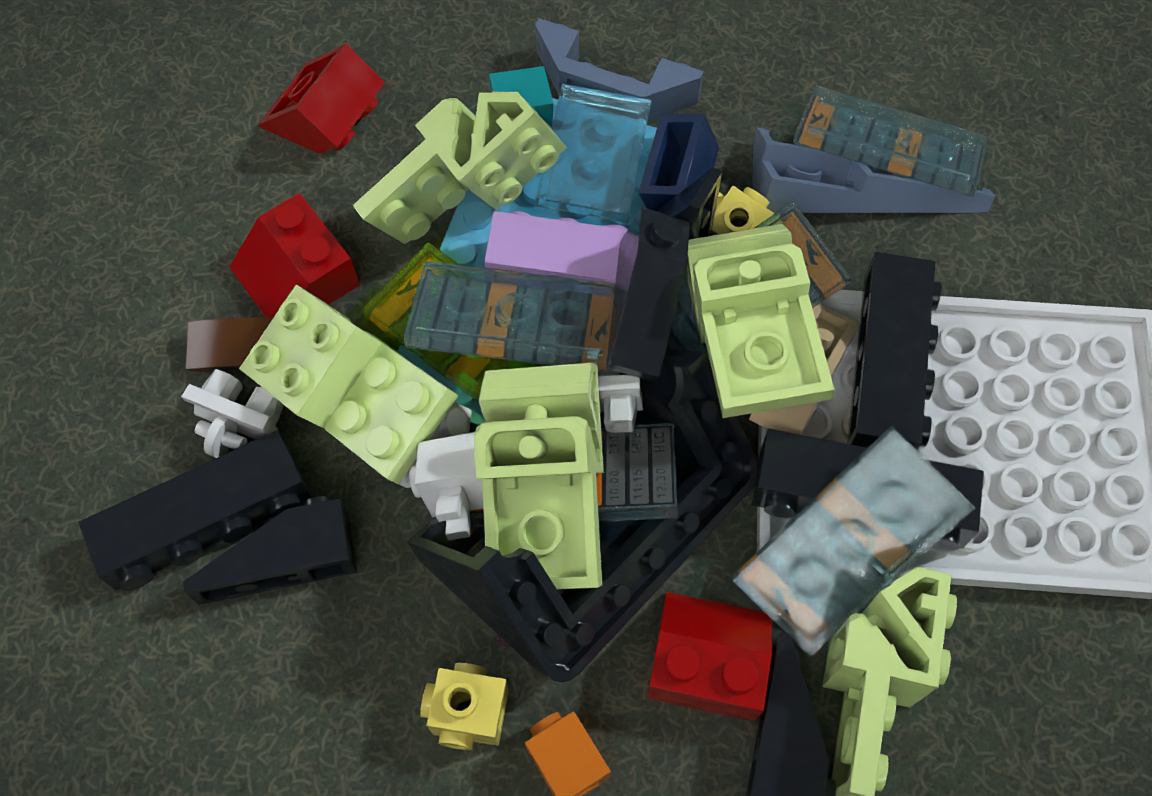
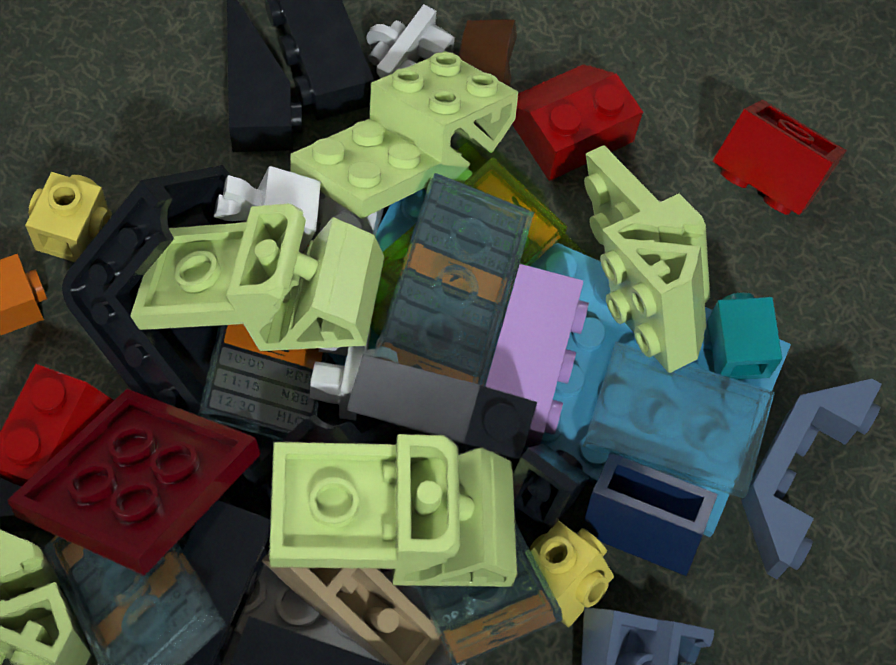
camera: 90 degrees right, 0 degrees up
none -> dark red plate [7,389,261,576]

